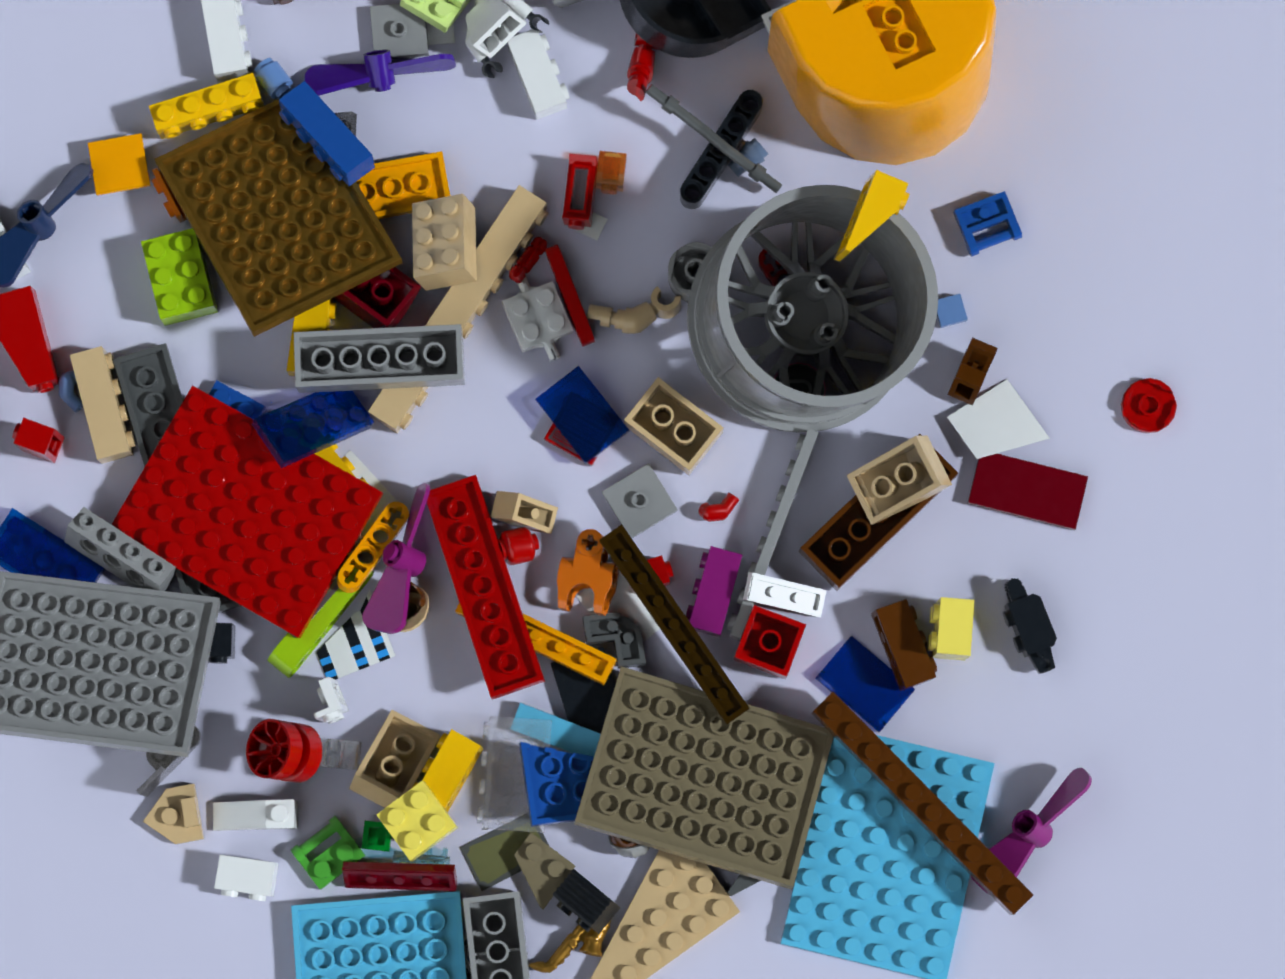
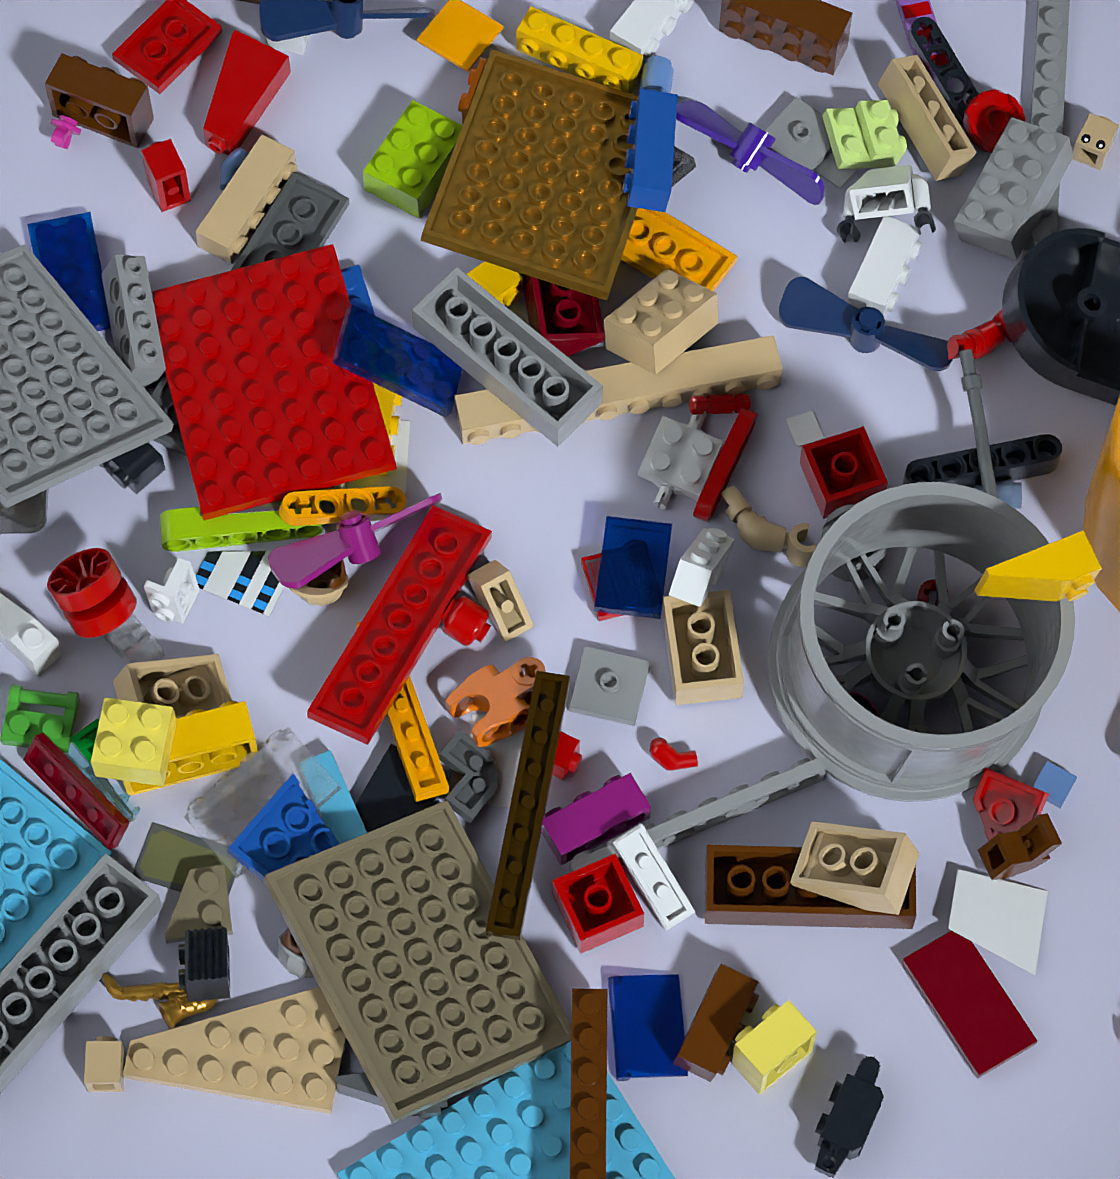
camera: 45 degrees right, 15 degrees down
red window [562,153,599,230] -> none
clear orange brick [596,151,627,195] -> none
none -> white arch [669,528,735,607]
none -> dark blue piece [779,277,953,371]
none -> red brick [800,426,888,519]
none -> red plate [972,768,1049,841]

